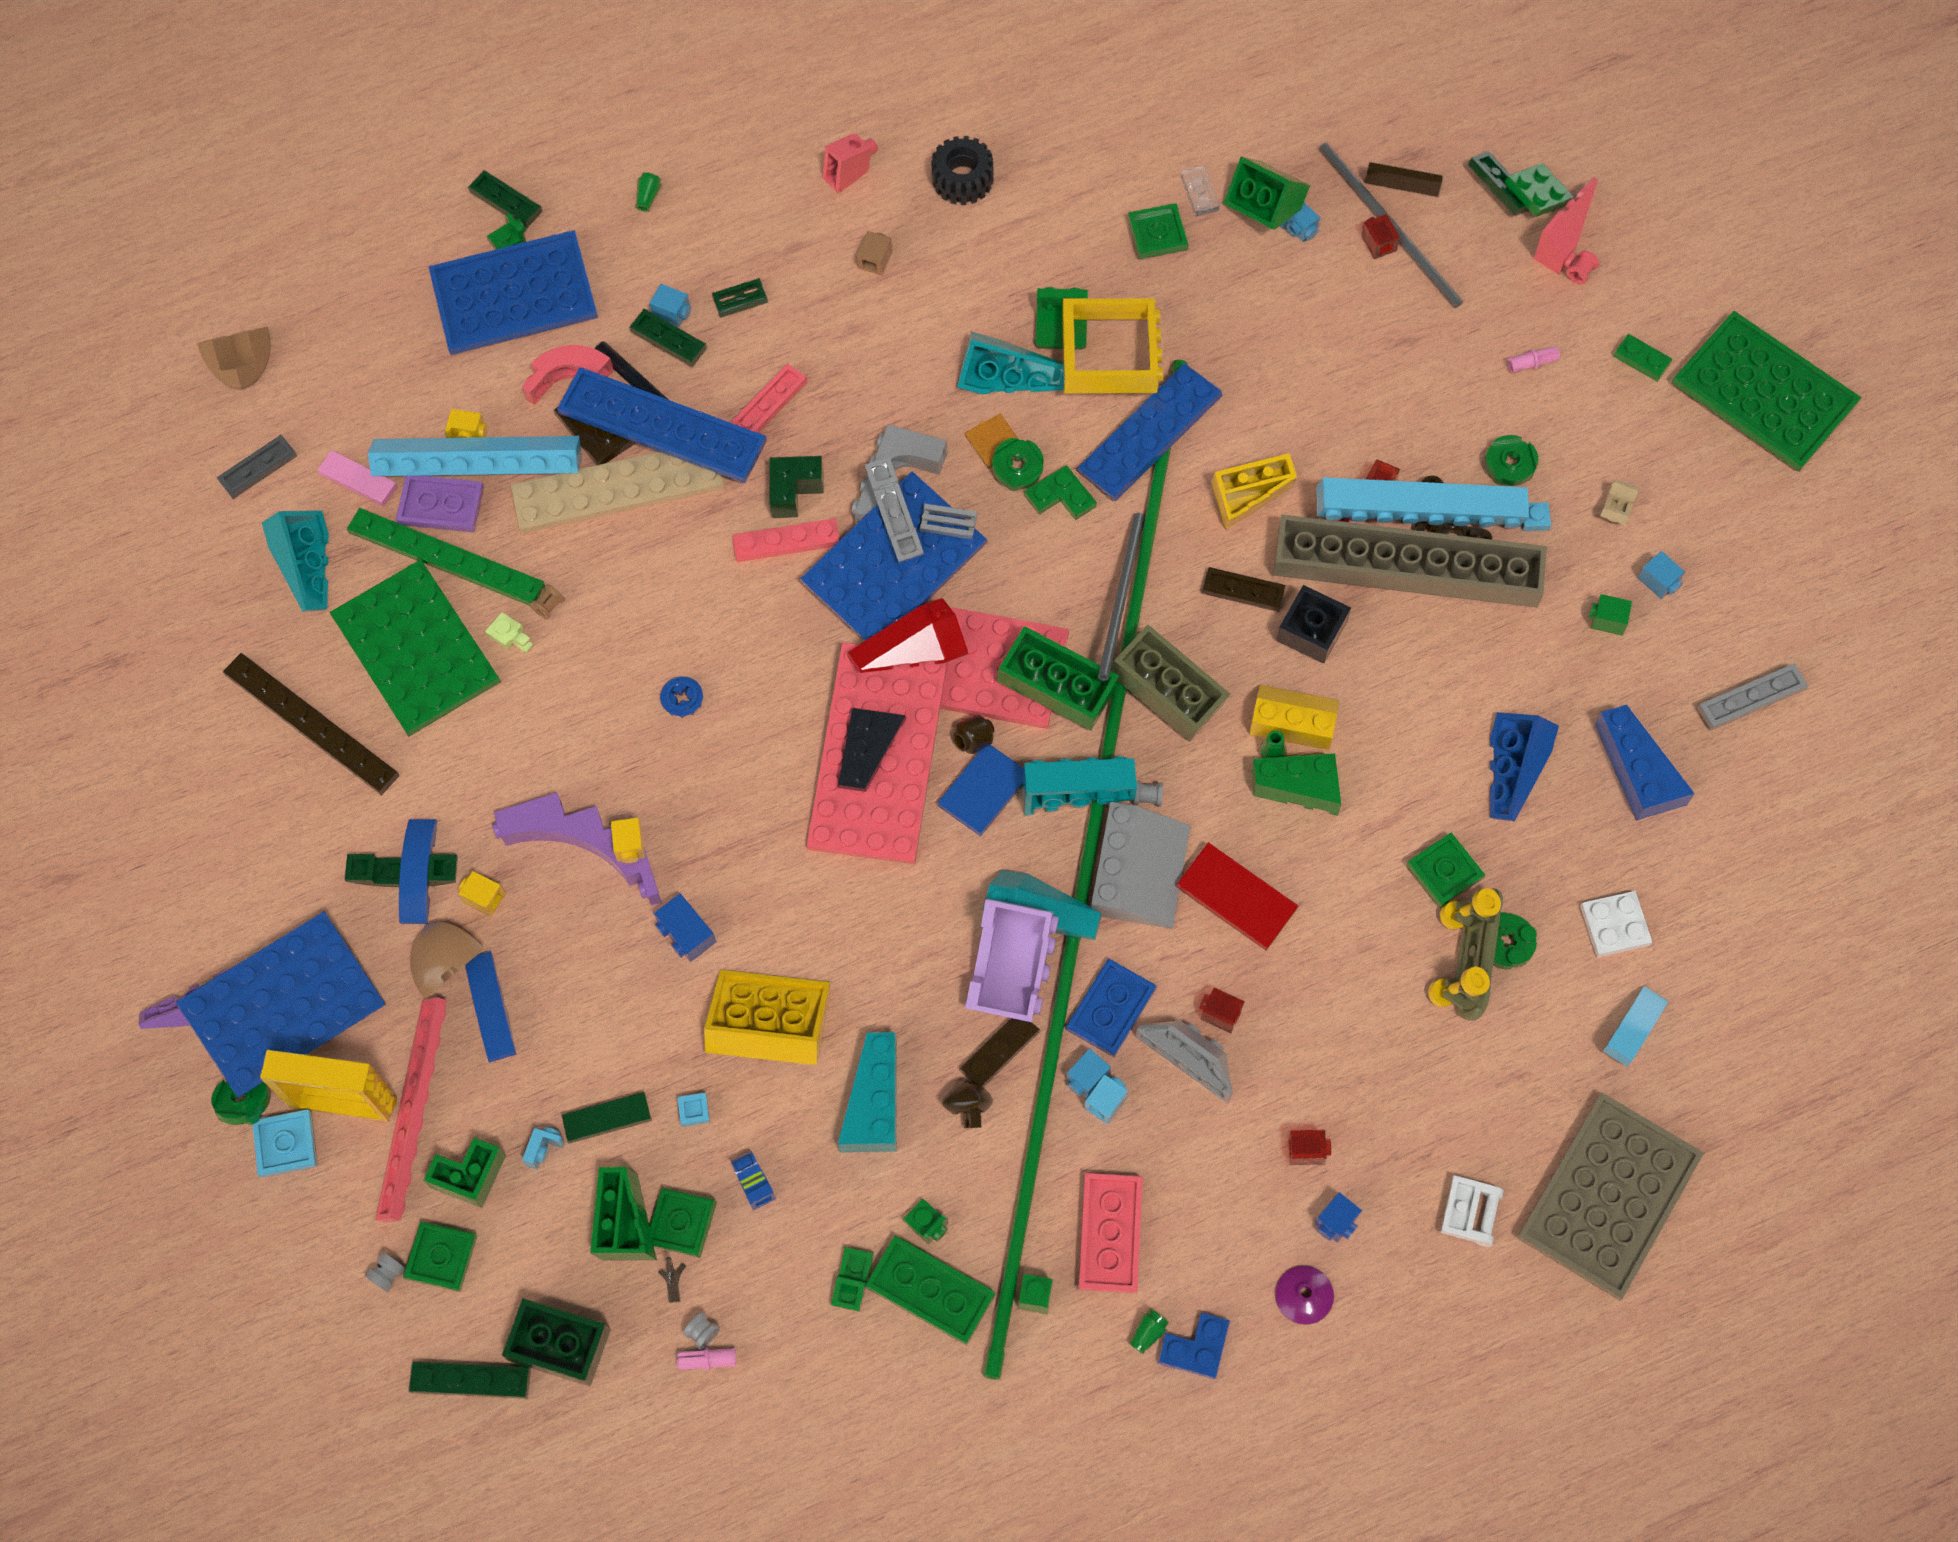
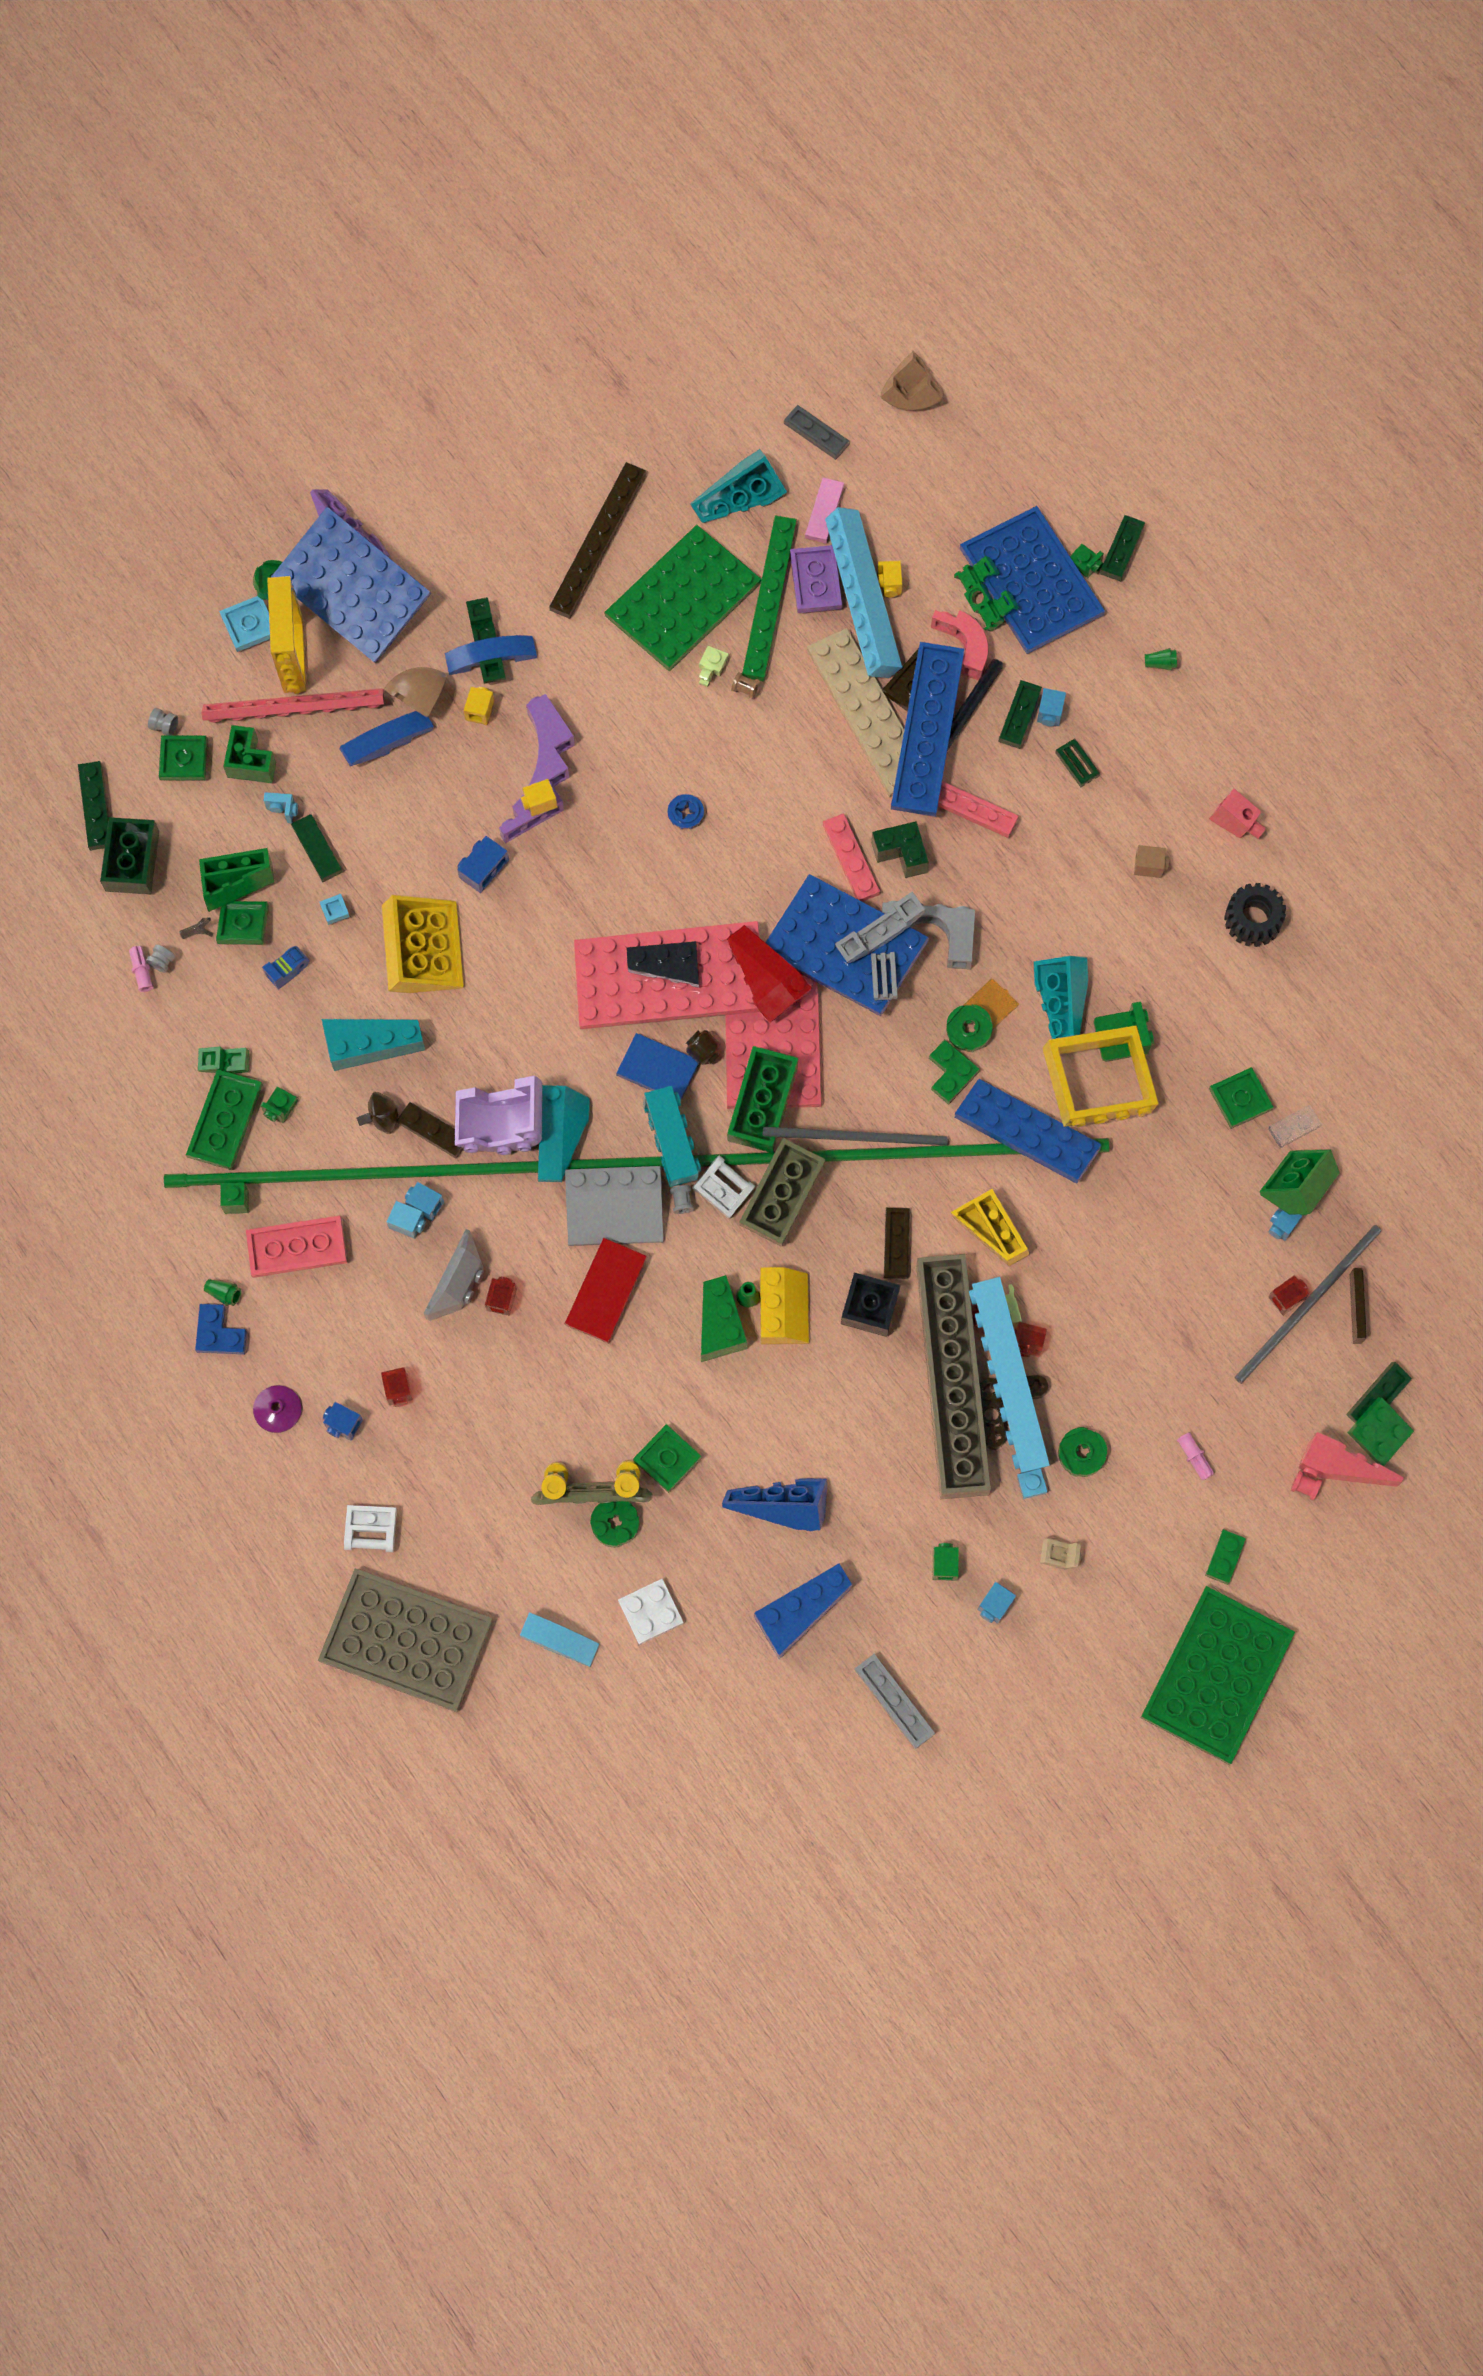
camera: 75 degrees right, 5 degrees up
blue tile [1066,958,1157,1058] -> none
none -> white plate [692,1155,755,1218]
none -> green piece [954,556,1019,631]

